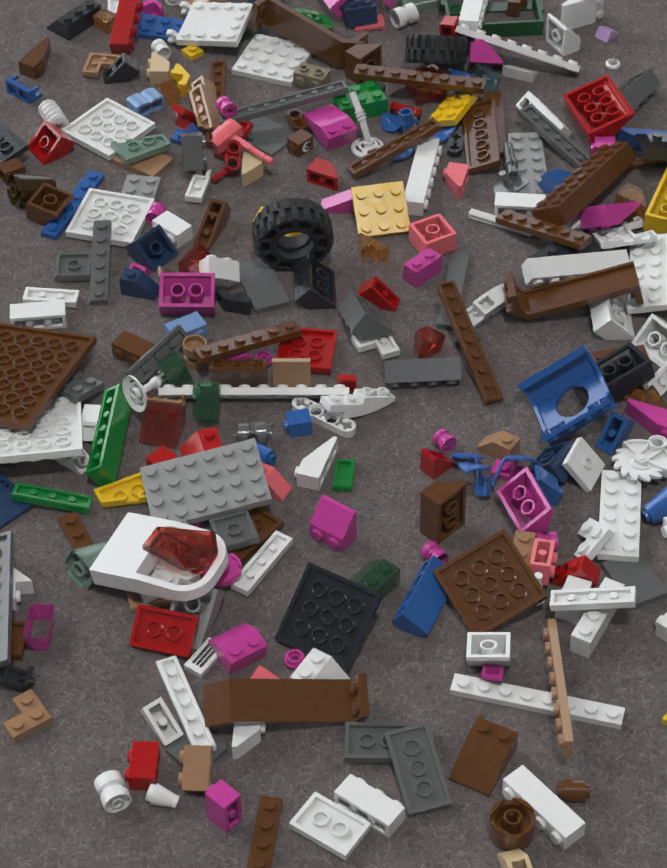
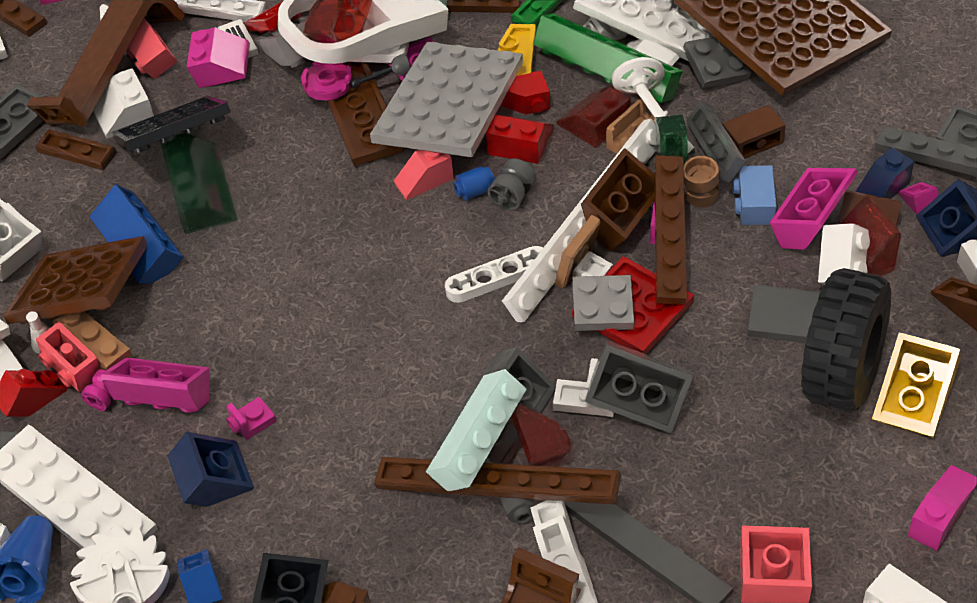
camera: 125 degrees right, 5 degrees up
white brick [10,300,67,329] -> none
white plate [22,287,80,308] -> none
clear green brick [192,382,221,423] -> none
dark grey plate [209,509,260,552] -> none
black slope [216,286,253,316] -> none
white plate [230,530,293,597] -> none
dark pink plate [254,350,273,366] -> none
blue brick [283,408,312,438] -> none
dark pink plate [284,649,305,669] -> none
black slope [294,253,336,310] -> none
white slope [294,436,338,491] -> none
dark pink slope [309,495,357,553] -> none
white slope [319,387,395,418] -> none
green tile [332,459,355,493] -> none
red plate [337,374,357,393] -> none
yellow plate [351,181,410,239] -> none
red slope [357,275,400,312] -> none
clear orange slope [358,233,389,263] -> none
dark pink brick [403,248,442,288] -> none
red slope [420,448,456,480] -> none
reddish brown slope [420,481,467,545] -> none
dark pink wheel [420,540,449,563] -> none
dark pink wheel [432,428,457,453] -> none
blue plant [451,452,540,496] -> none
medium nougat slope [476,430,520,463] -> none
blue panel [517,344,617,445] -> none
blue slope [534,465,563,506] -> none
white plate [562,437,605,492] -> none
white plate [574,518,614,561] -> none
none -> reddish brown tile [35,129,117,171]
none -> light aqua brick [426,369,526,491]
none -> light grey plate [572,275,634,331]

